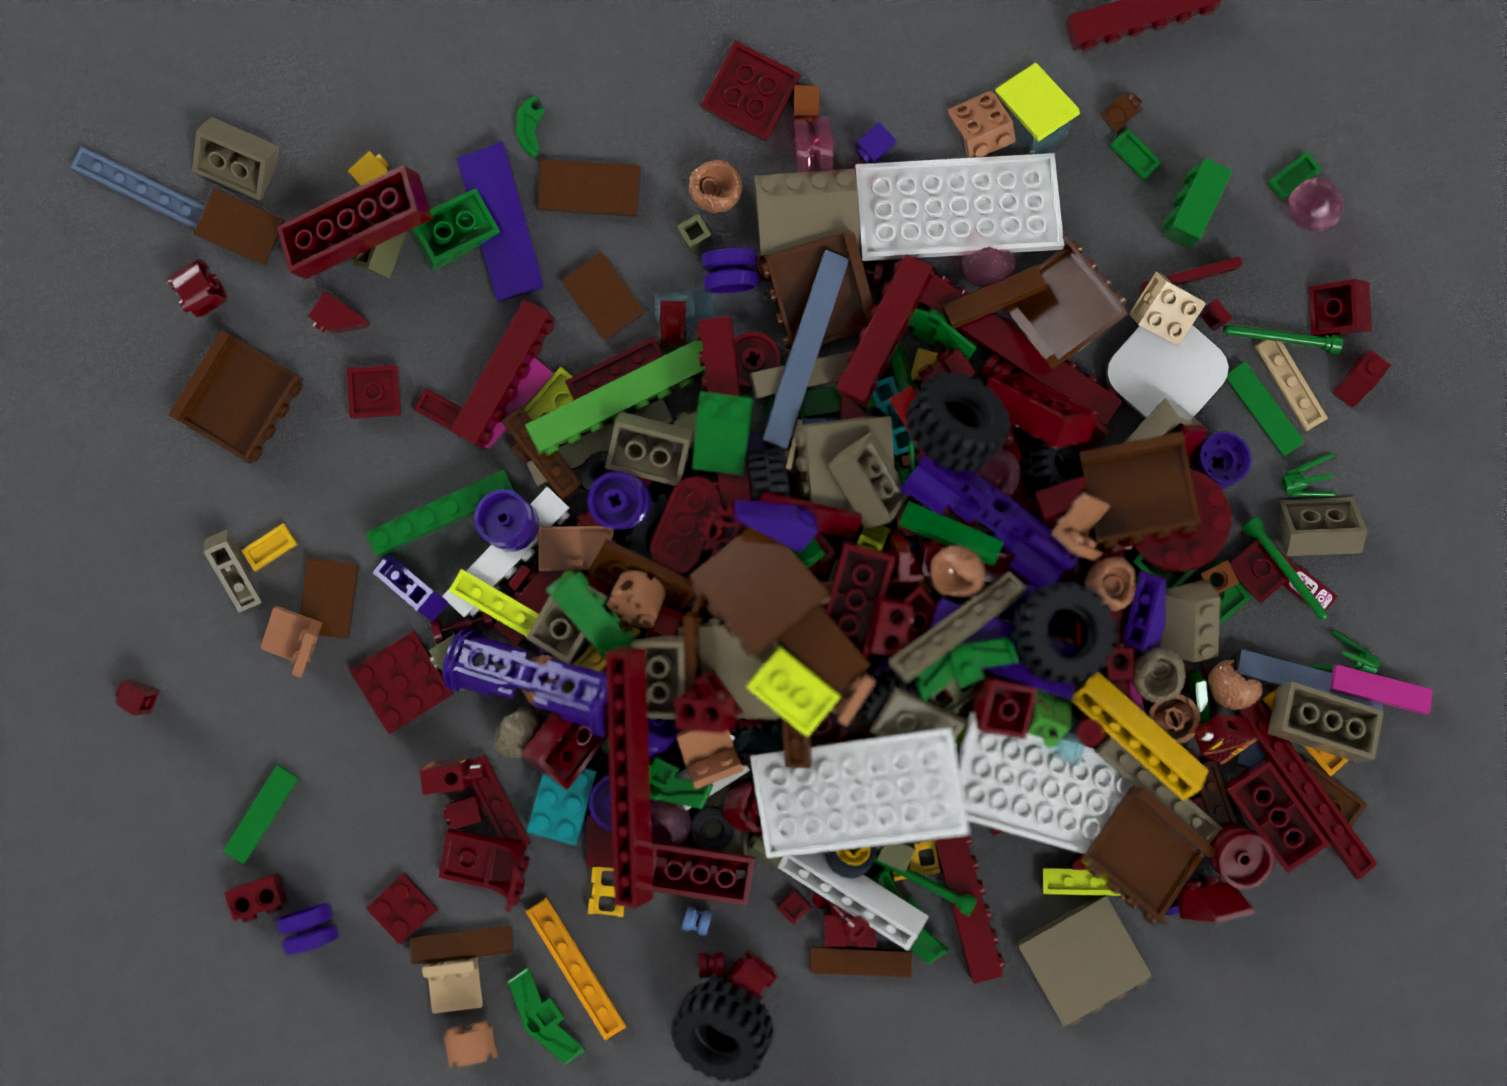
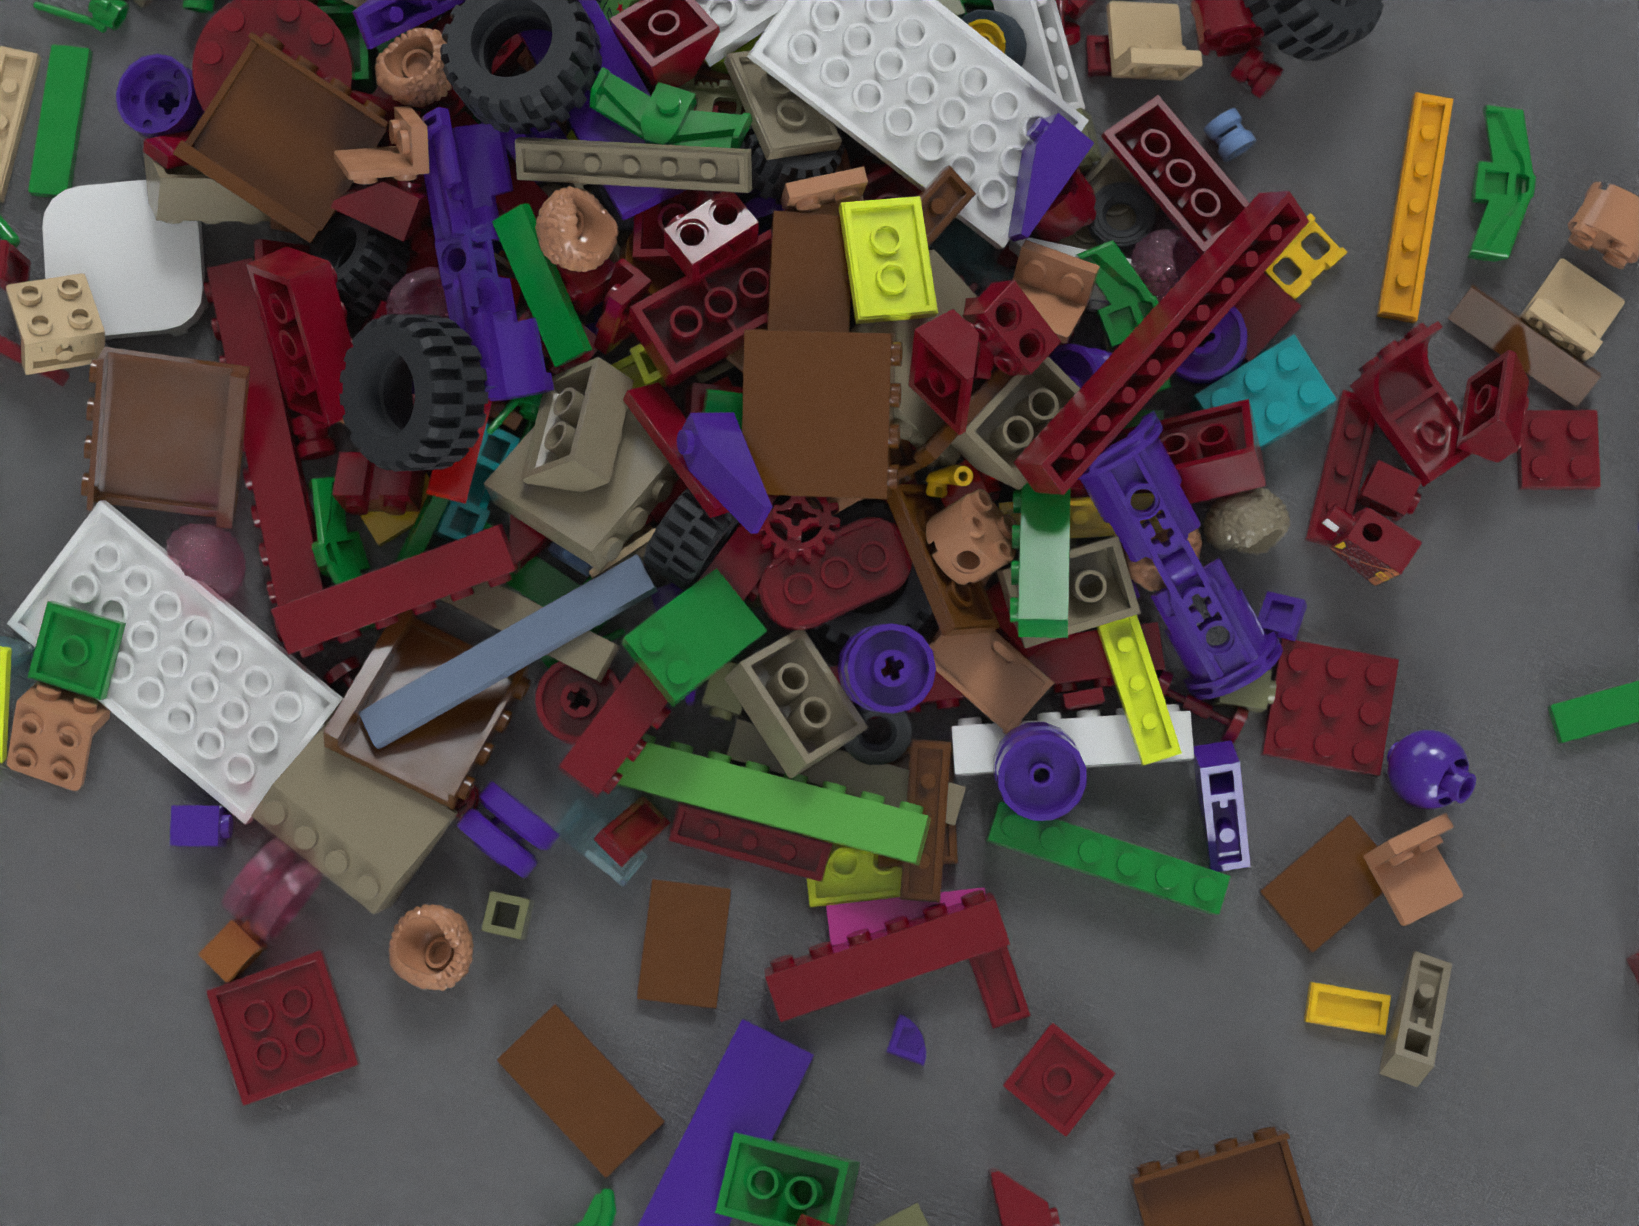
camera: 135 degrees left, 5 degrees down
reddish brown tile [943,265,1047,329] -> none
none -> green tile [27,601,126,700]
none -> dark purple tile [886,1014,926,1066]
none -> dark red slope [908,309,979,435]
none -> yellow arm [925,465,973,498]
none -> dark purple slope [1008,113,1094,242]
none -> tan bracket [1106,1,1202,81]
none -> dark purple plate [1258,591,1307,641]
none -> dark purple brick [1387,730,1476,810]
none -> dark red slope [1456,350,1529,463]

